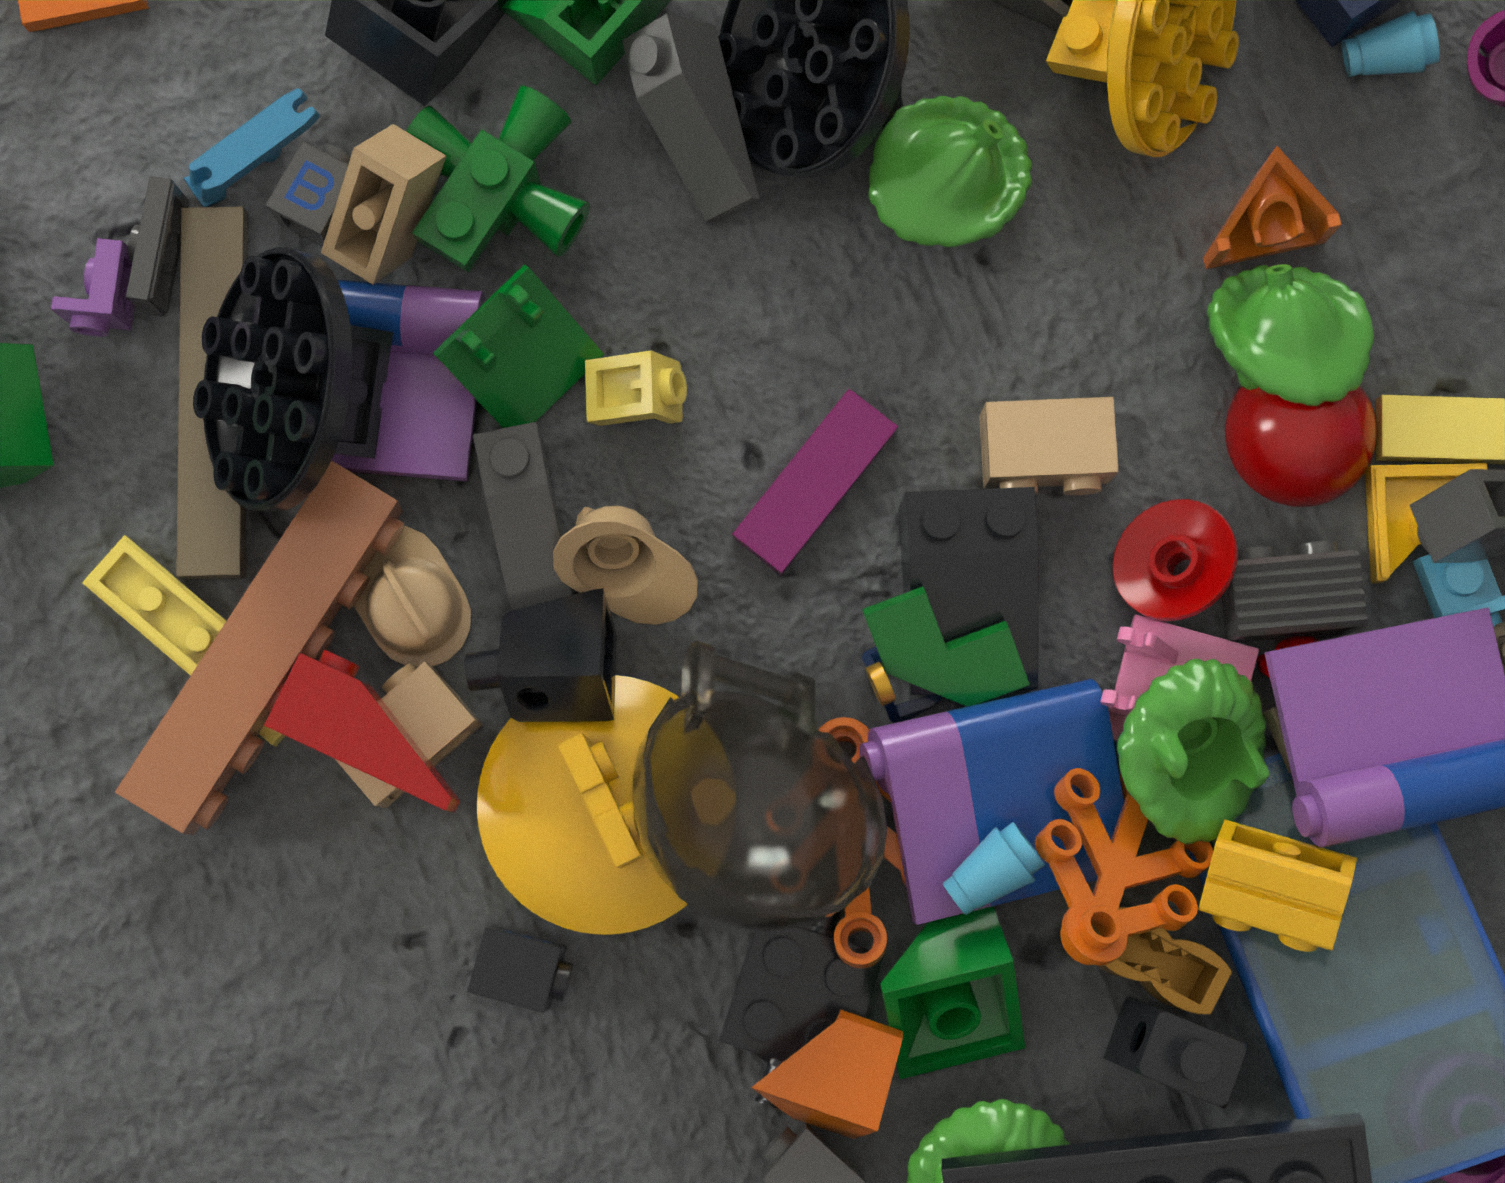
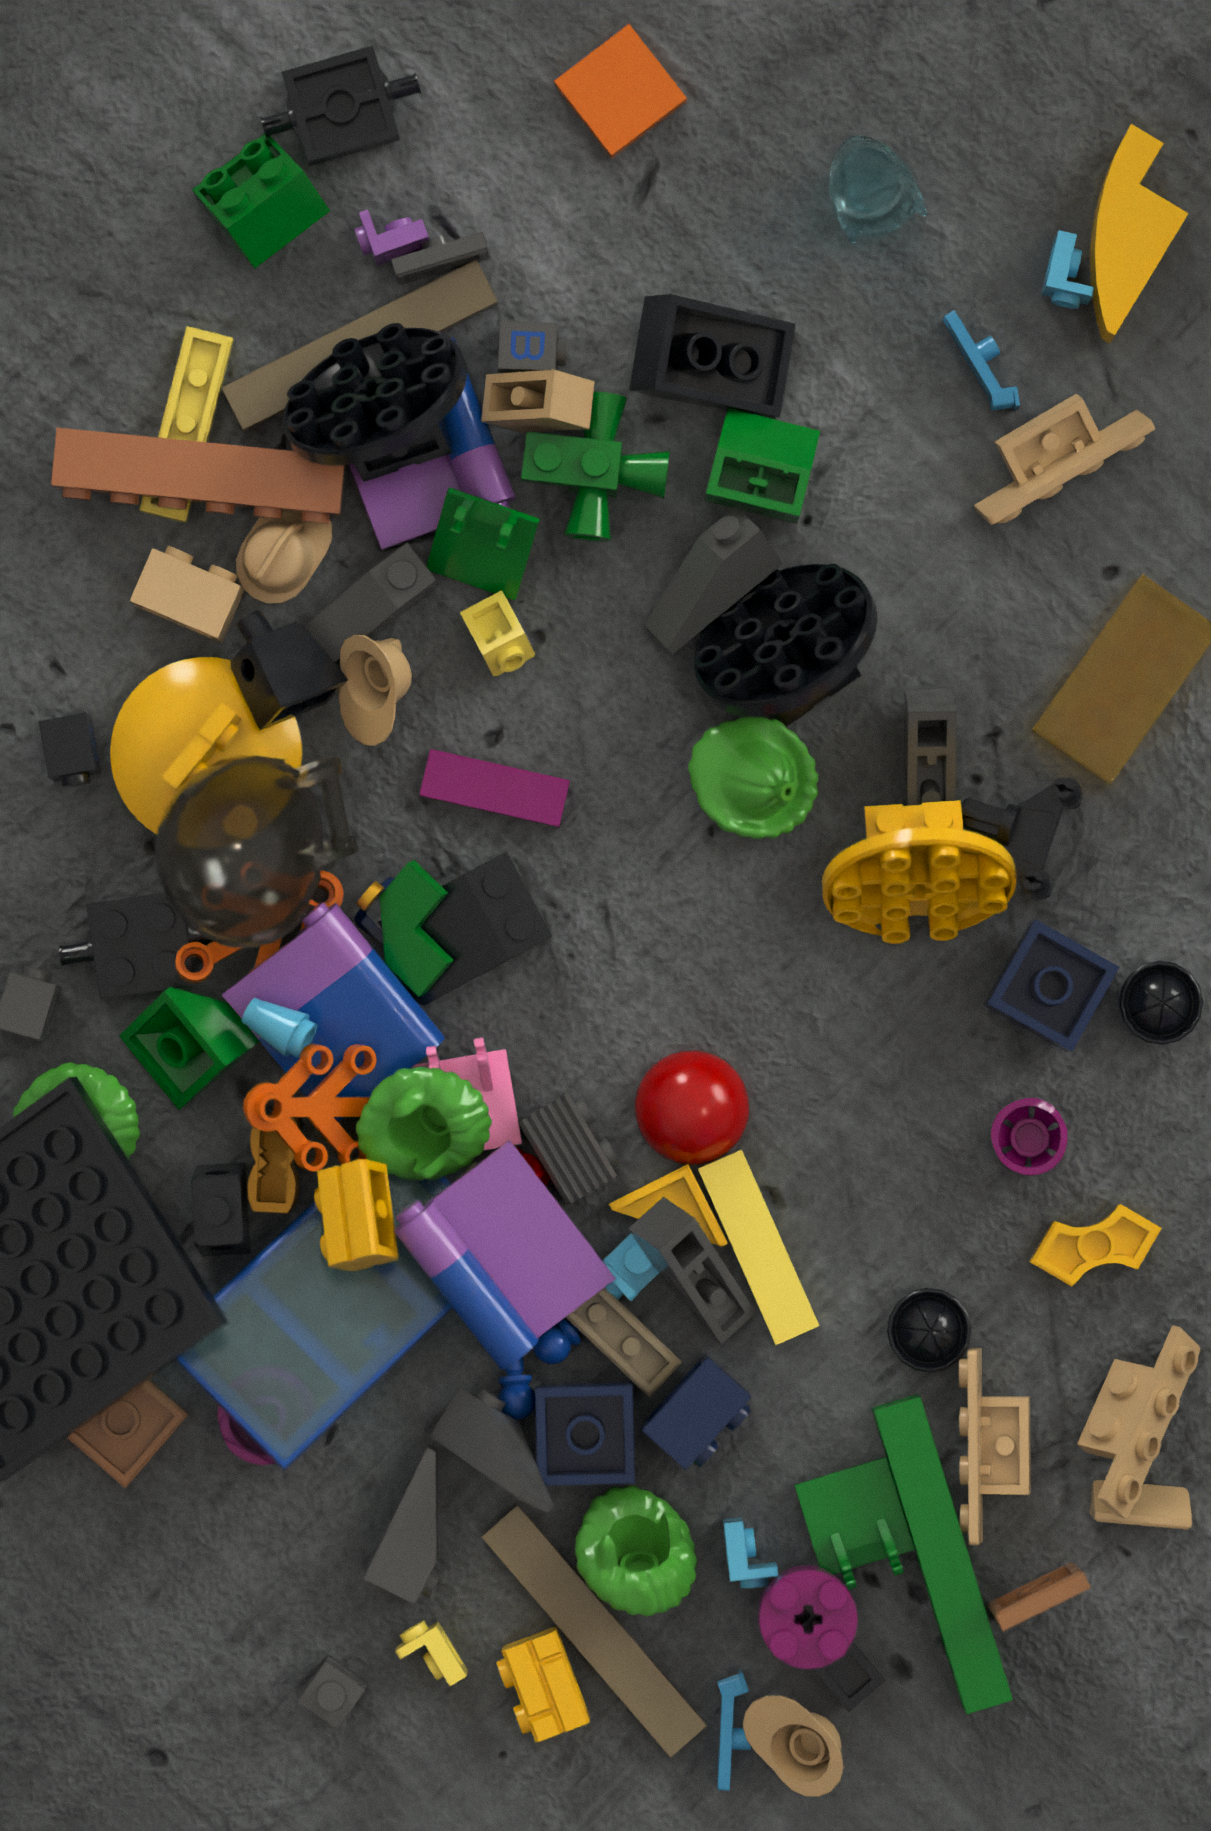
camera: 65 degrees right, 5 degrees up
dark azure piece [184,88,320,207] -> none
red slope [264,650,460,813] -> none
orange slope [751,1010,903,1139] -> none
tan brick [979,397,1119,495] -> none
red dish [1113,499,1238,621] -> none
orange slope [1203,146,1342,269] -> none
bright green piece [1207,264,1374,406] -> none
medium azure cone [1342,11,1440,77] -> none

